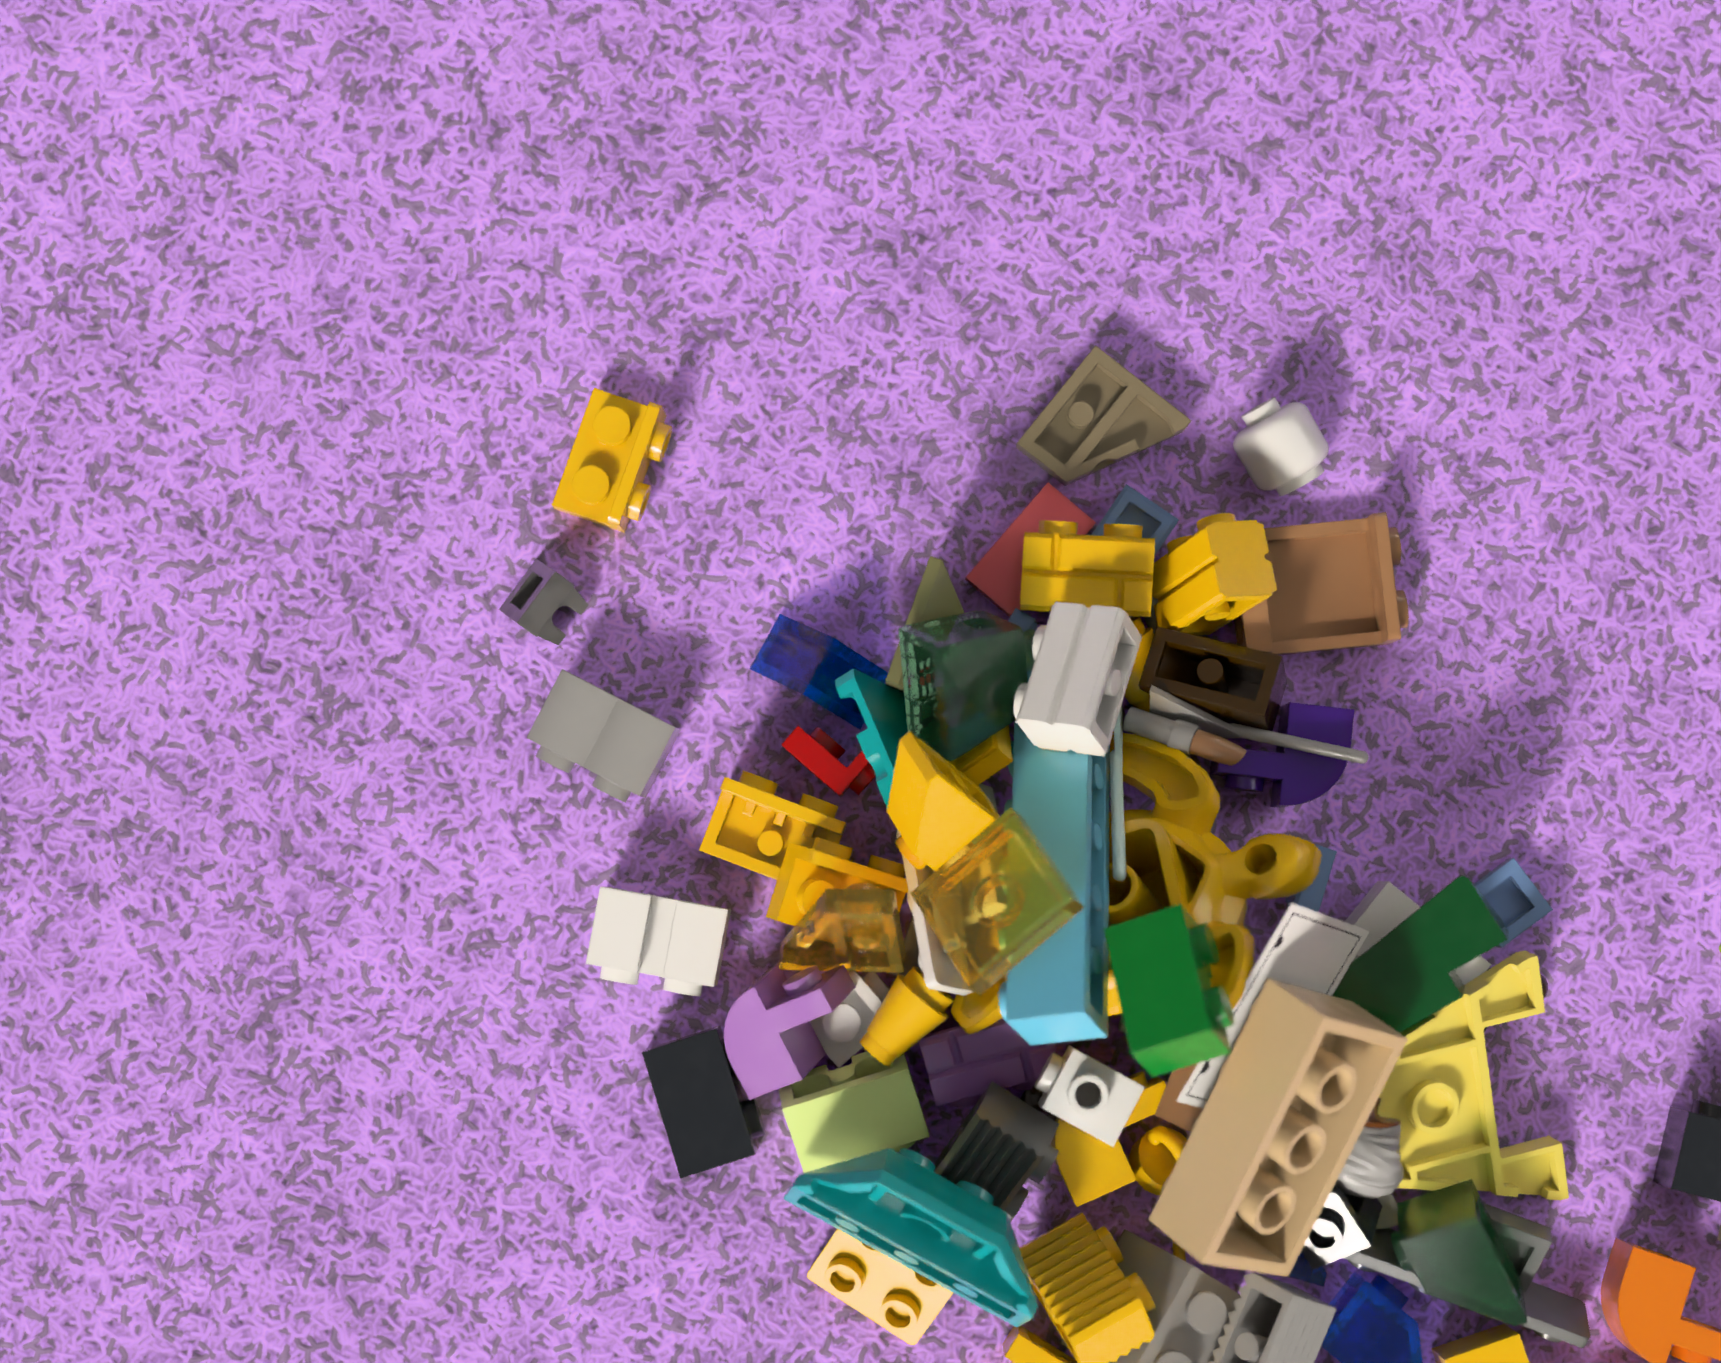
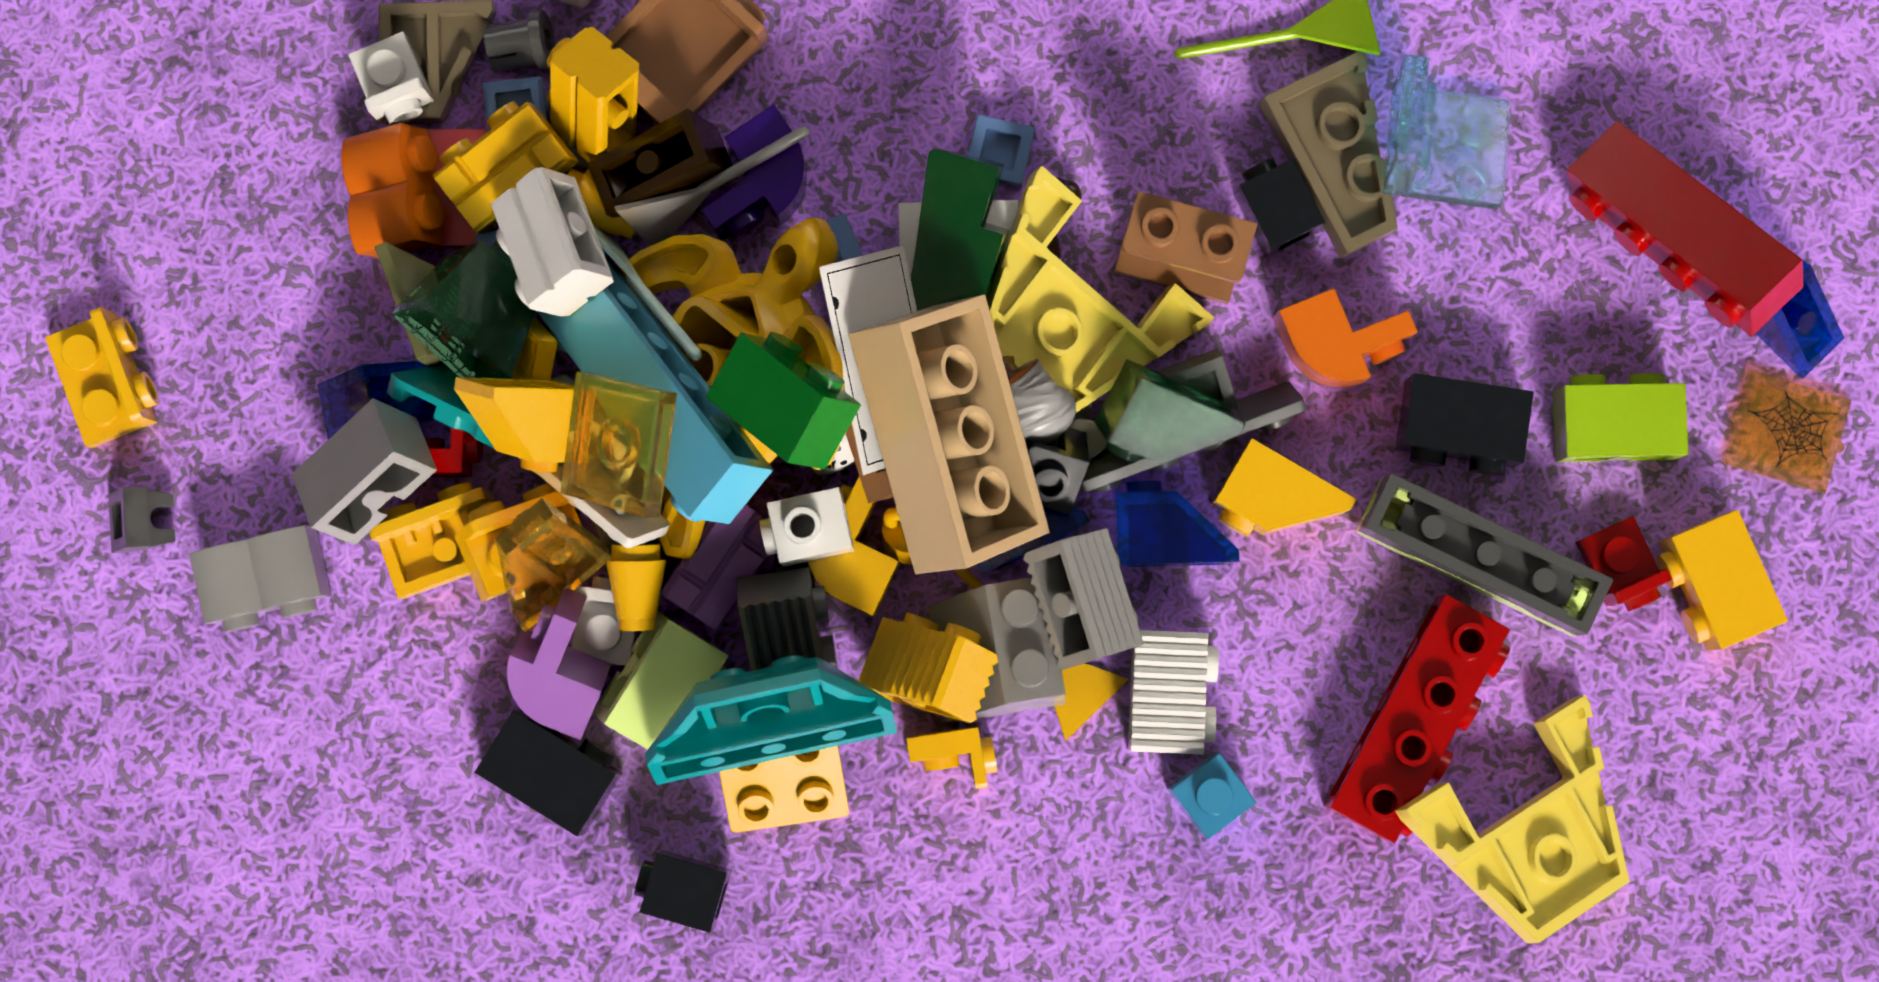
camera: 40 degrees left, 0 degrees up
white brick [586,887,731,996] -> none
light grey piece [1123,706,1247,766] -> none
none -> light grey brick [291,398,437,545]
none -> orange brick [341,123,445,258]
none -> white bracket [348,31,435,125]
none -> dark grey bush [484,10,555,73]
none -> black brick [634,850,732,933]
none -> medium nougat panel [1114,191,1258,305]

